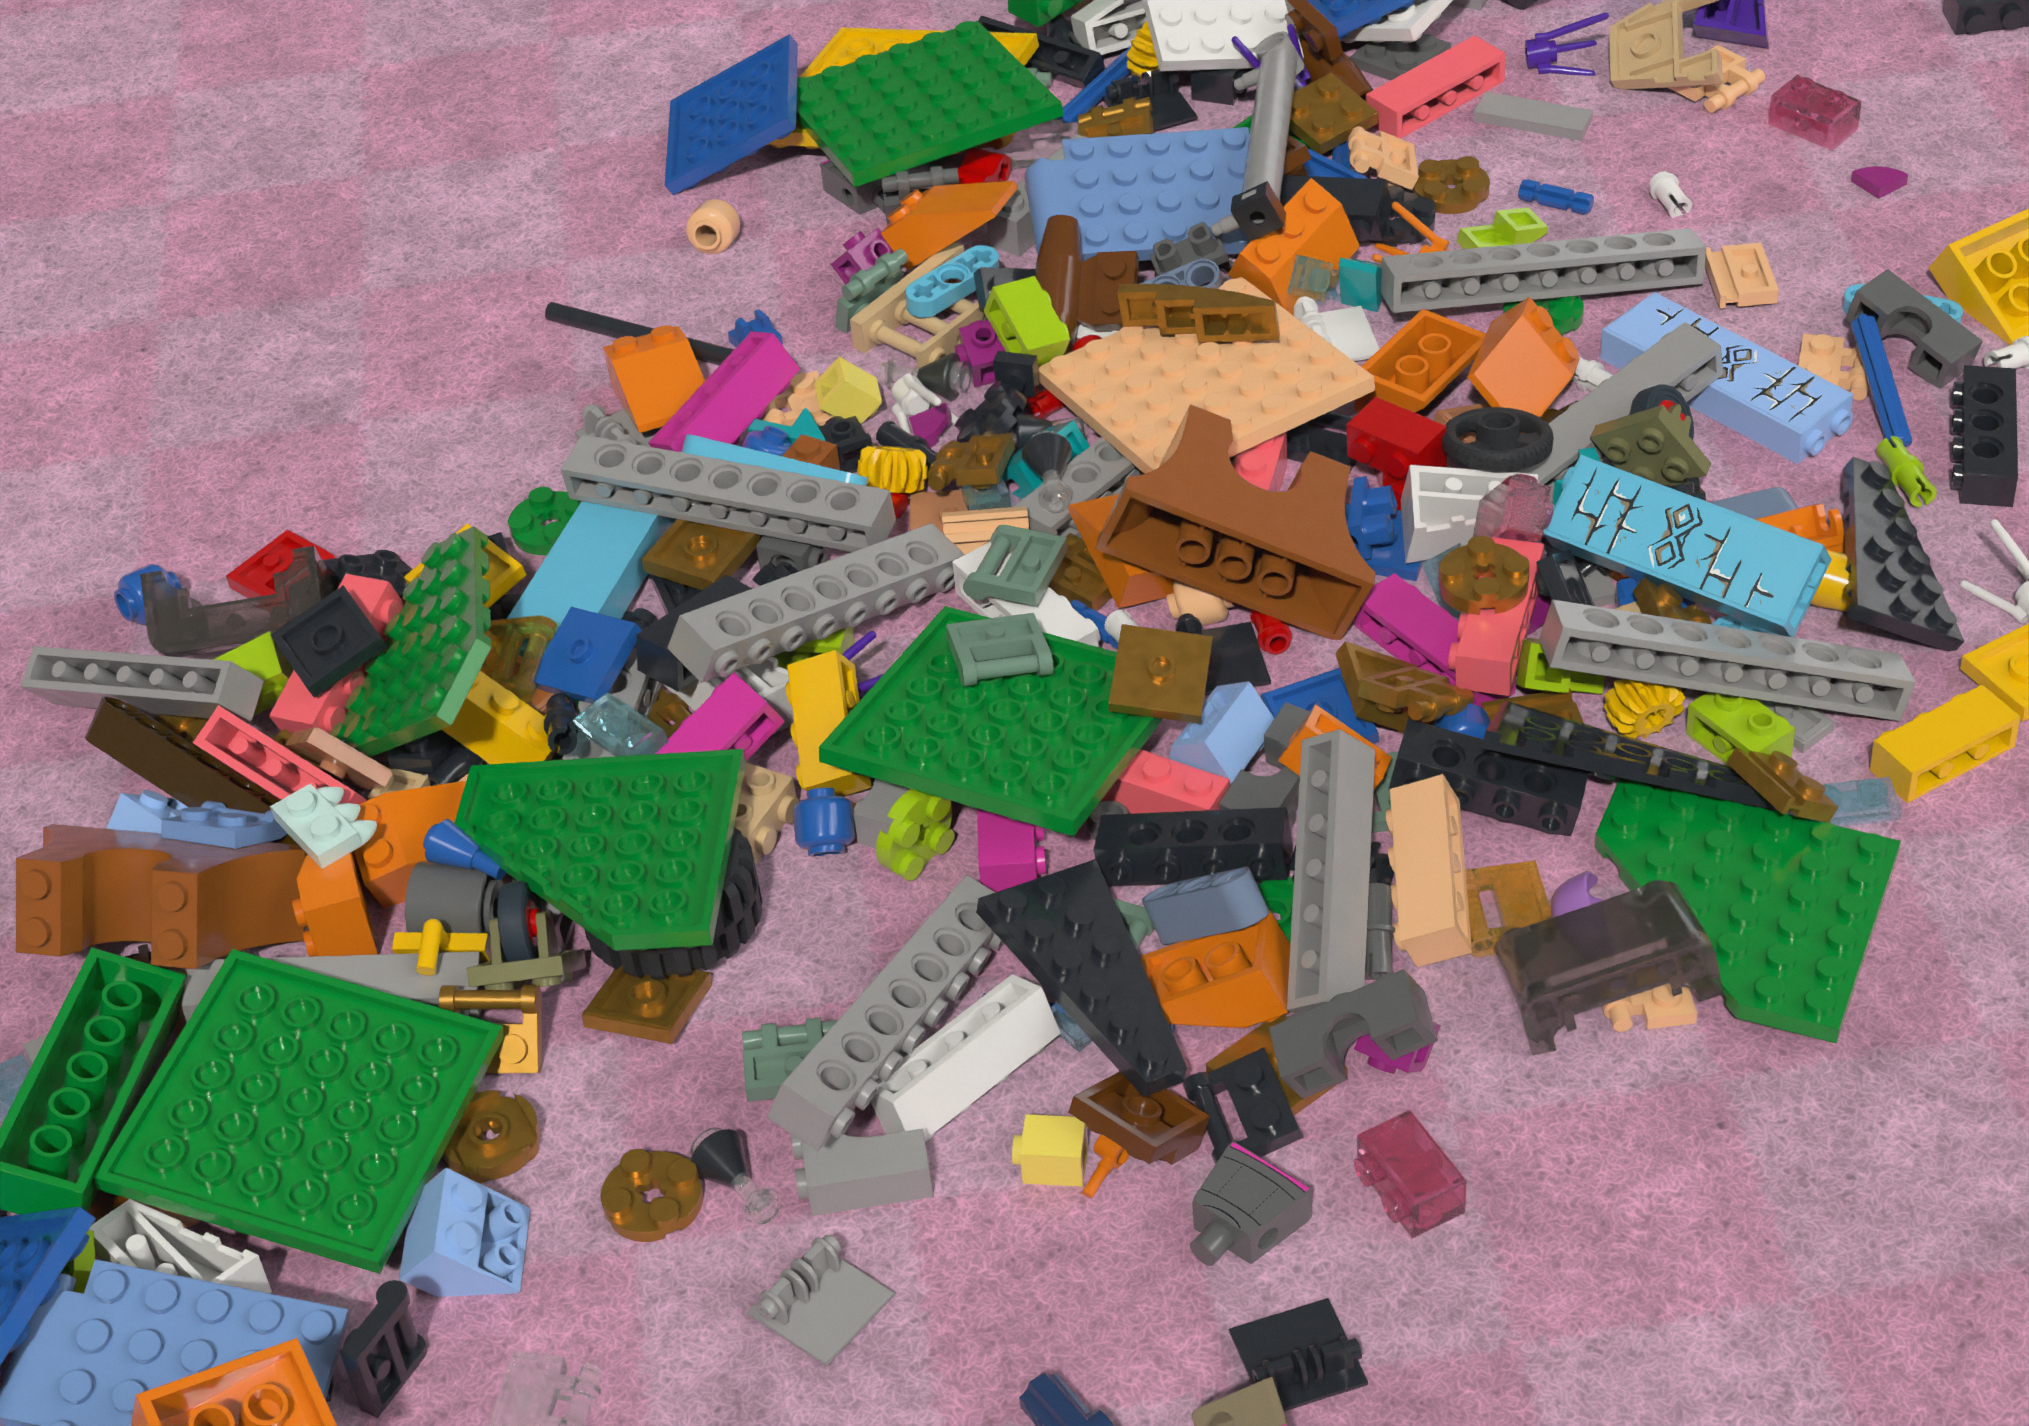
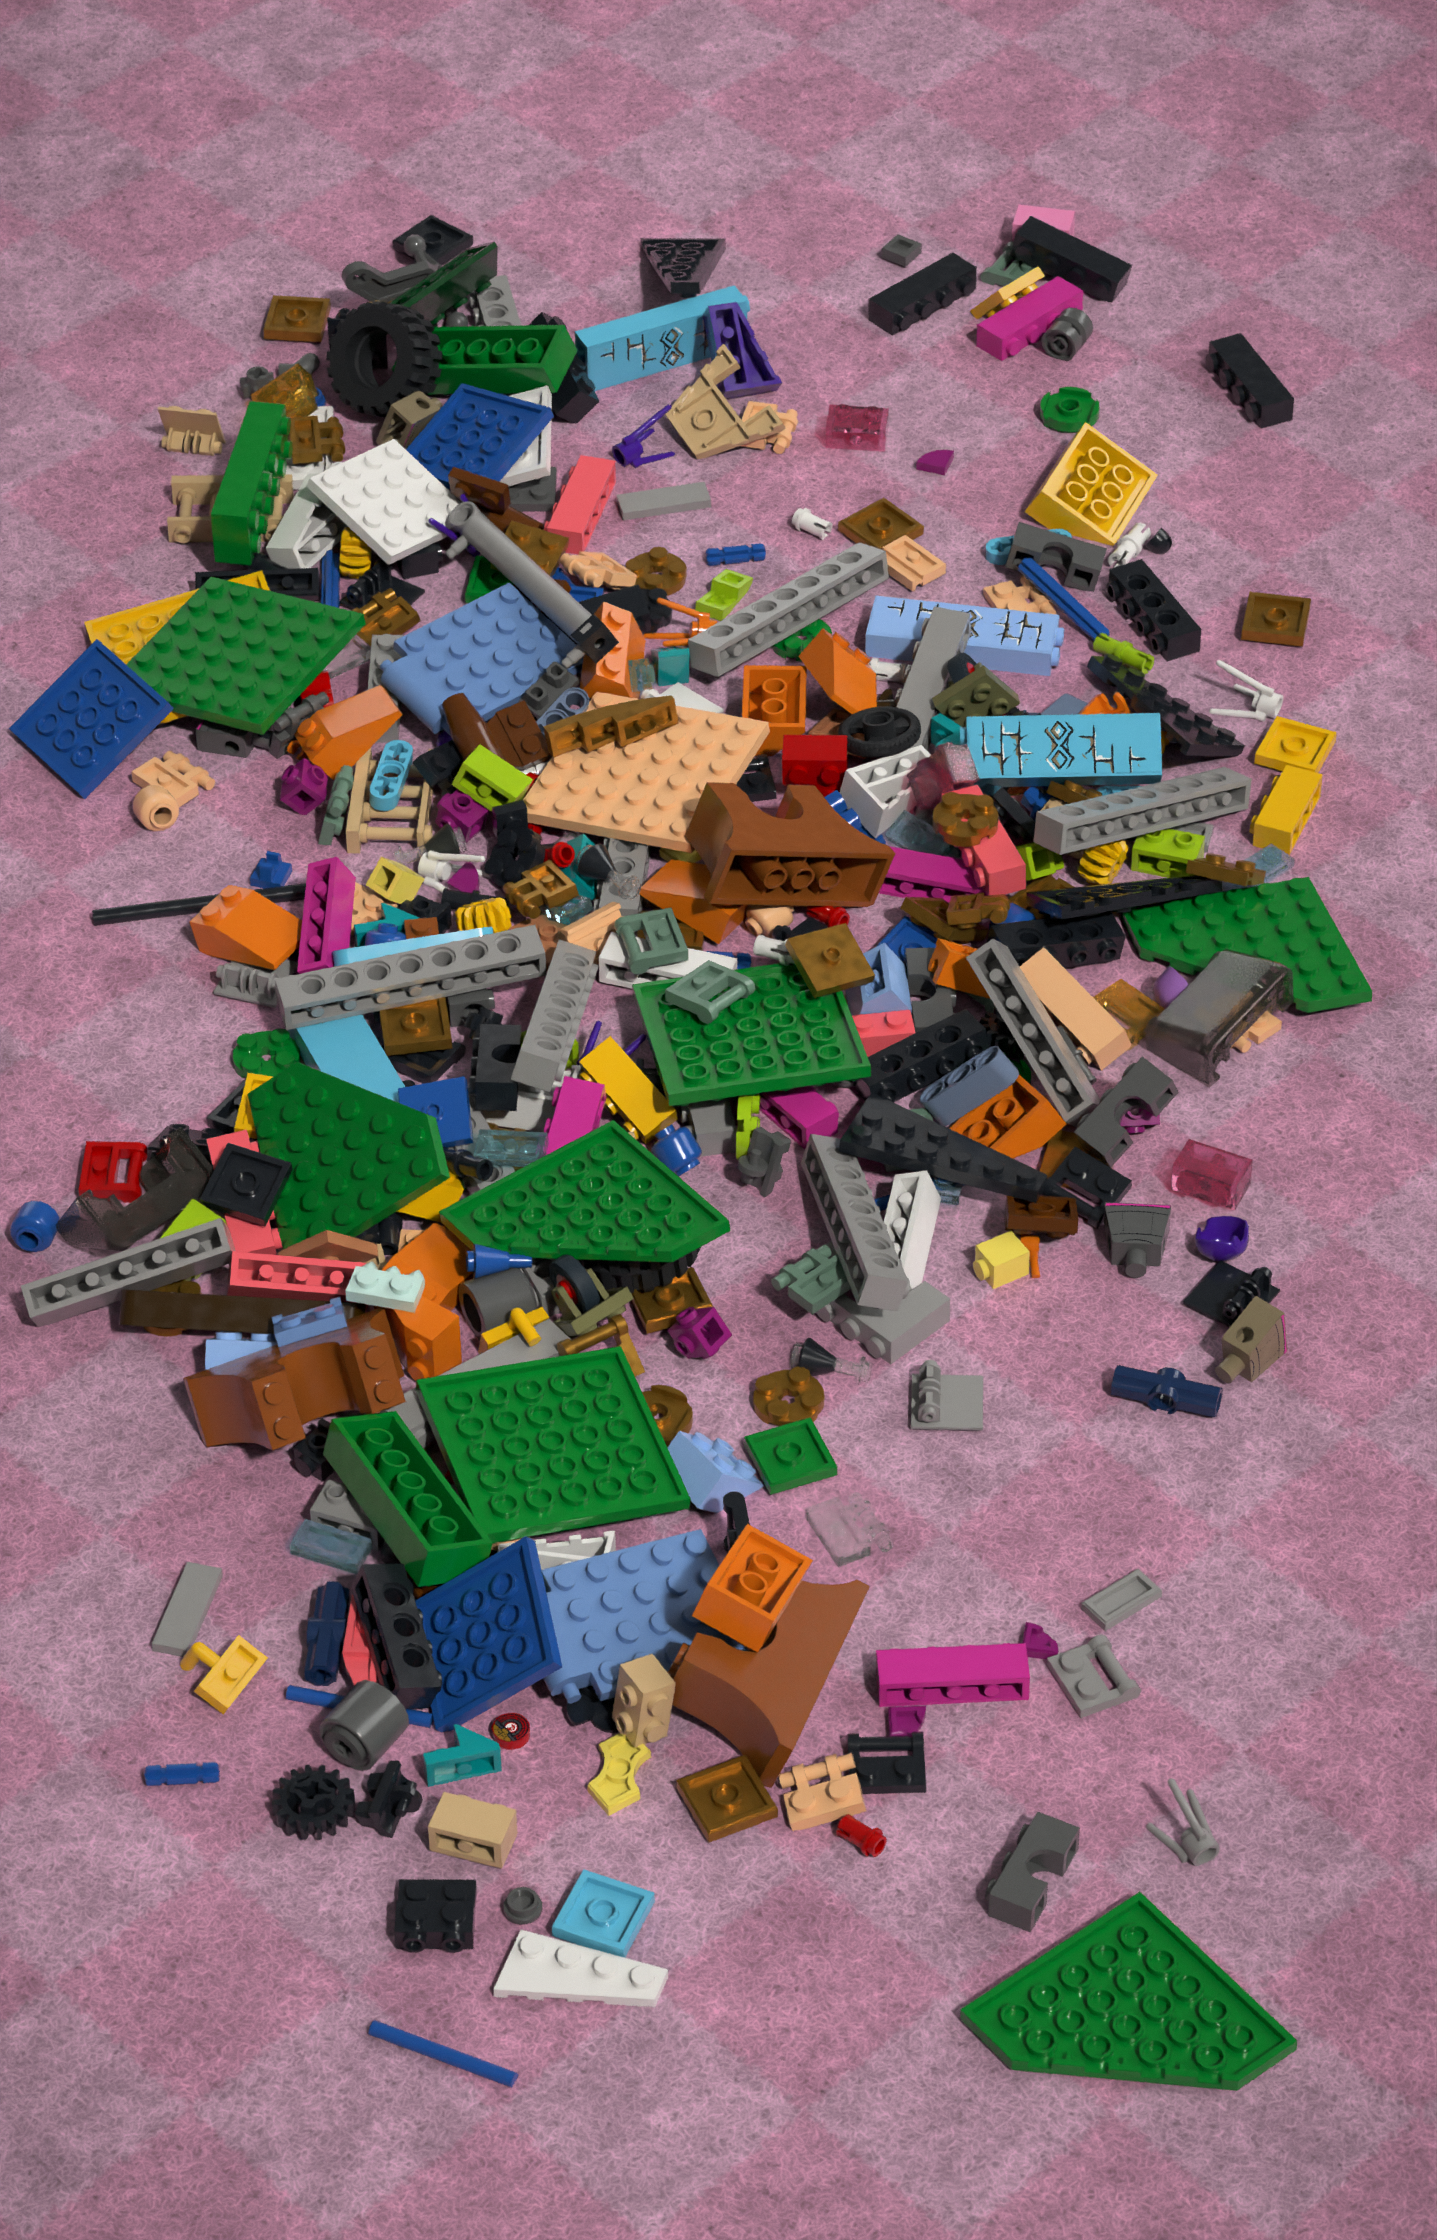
camera: 40 degrees left, 0 degrees up
none -> light nougat plate [132,751,215,807]
none -> red pin [544,842,575,868]
none -> magenta brick [667,1307,732,1359]
none -> dark grey hips [737,1127,791,1197]
none -> green plate [744,1417,838,1495]
none -> pearl gold plate [838,497,924,550]
none -> dark purple hair [1195,1216,1249,1262]

